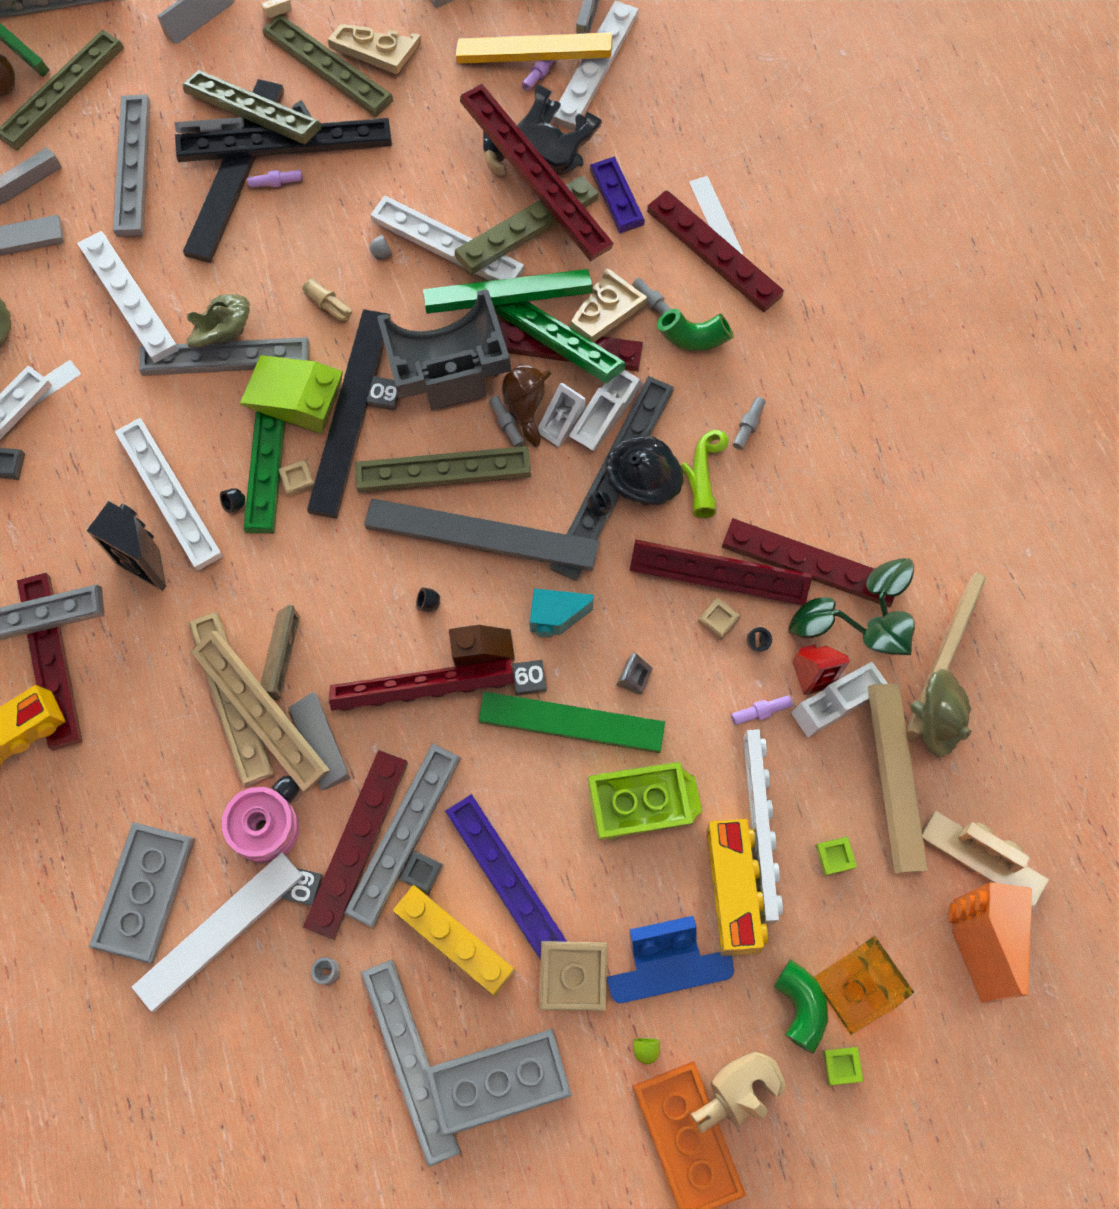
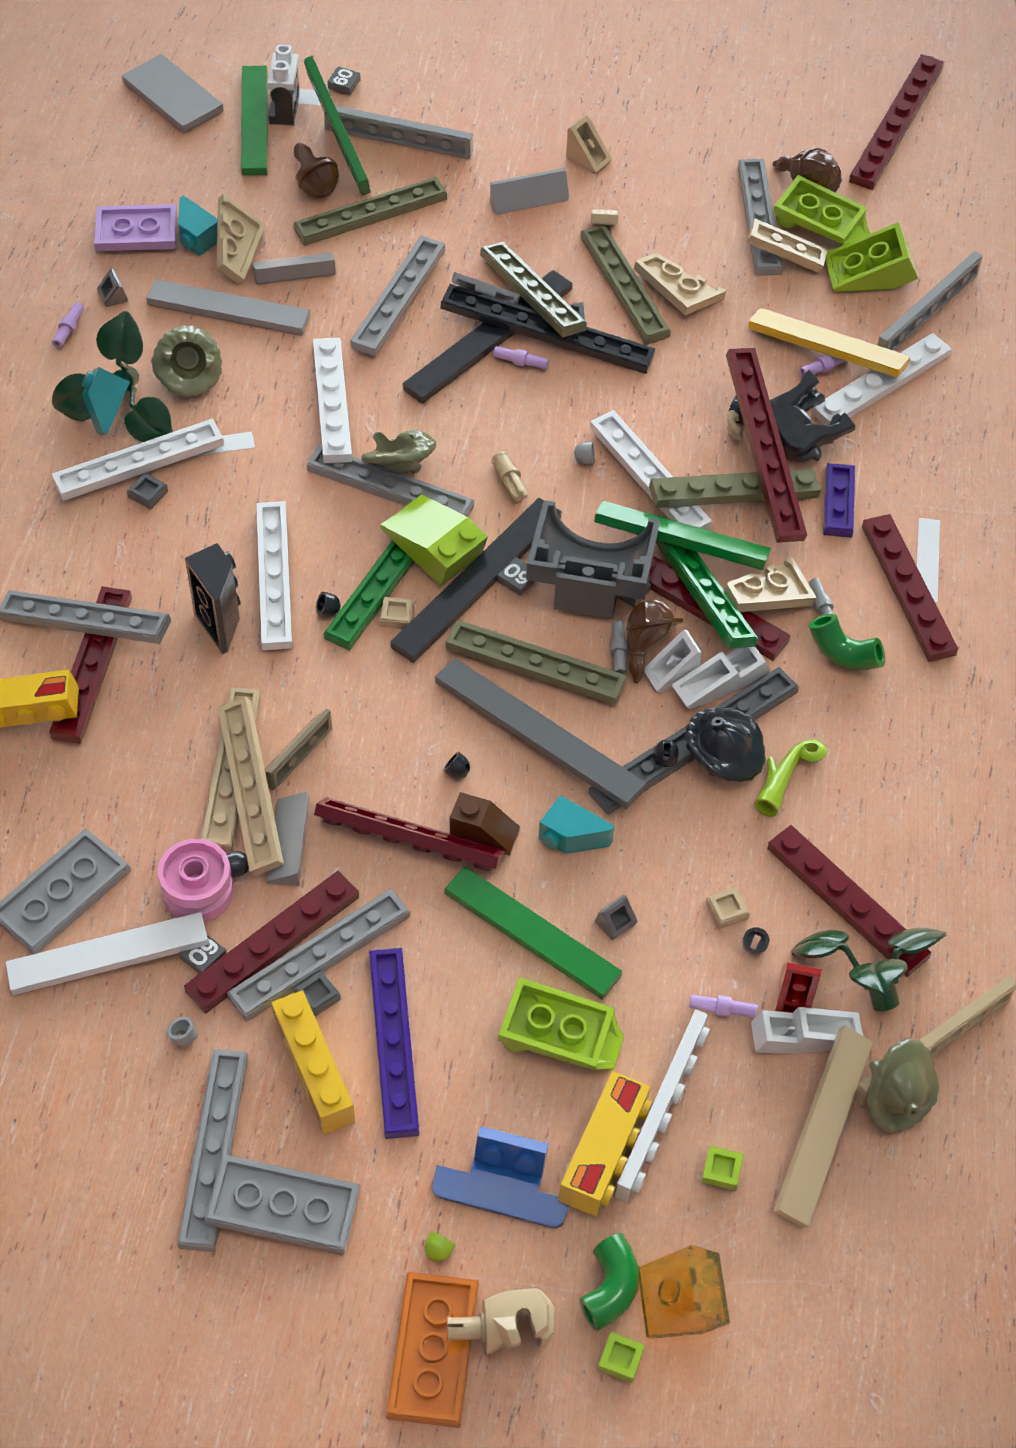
camera: 25 degrees right, 15 degrees down
dark grey tile [512,660,546,695] -> none
tan plate [539,941,607,1011] -> none
dark red plate [629,539,812,605] -> none
light grey bar [733,397,766,450] -> none
tan bracket [922,811,1049,906] -> none
orange slope [948,882,1032,1003] -> none

